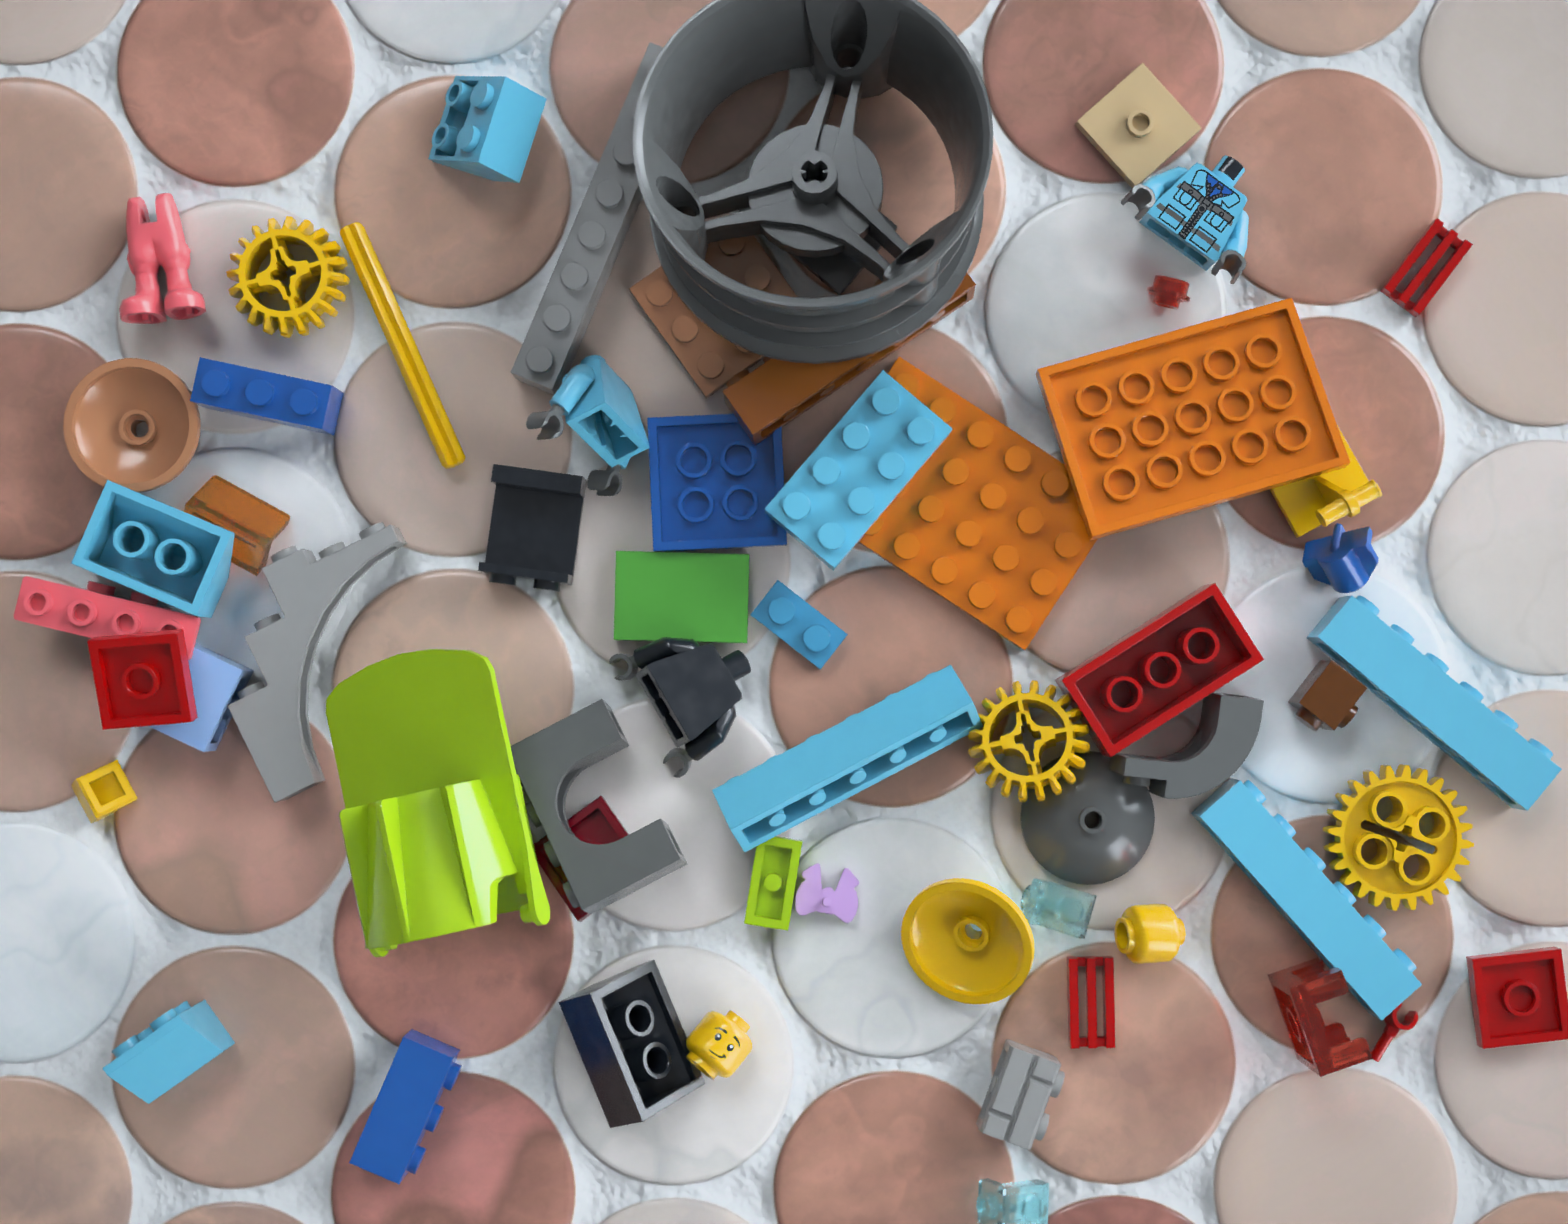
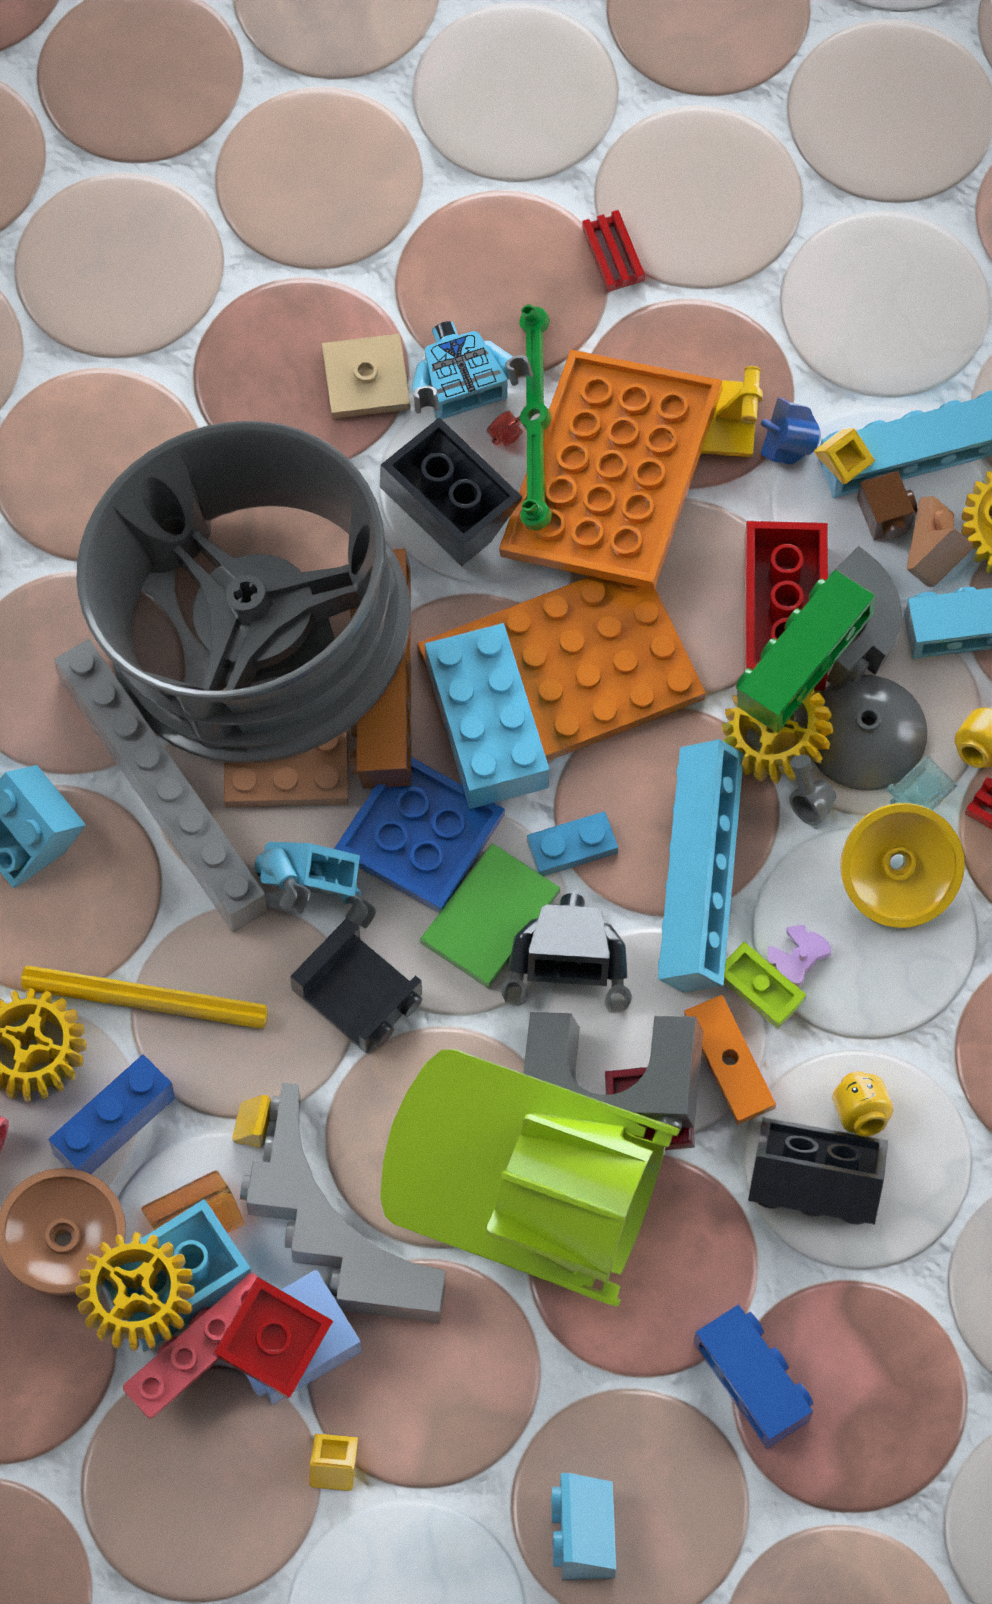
camera: 60 degrees left, 20 degrees down
none -> yellow gear [75,1232,195,1351]
none -> yellow slope [232,1094,271,1148]
none -> black slope [380,417,522,566]
none -> green piece [519,304,552,531]
none -> orange tile [684,995,776,1125]
none -> green brick [736,570,875,733]
none -> dark grey bar [789,755,836,826]
none -> yellow slope [814,428,875,484]
none -> nougat slope [906,496,973,587]

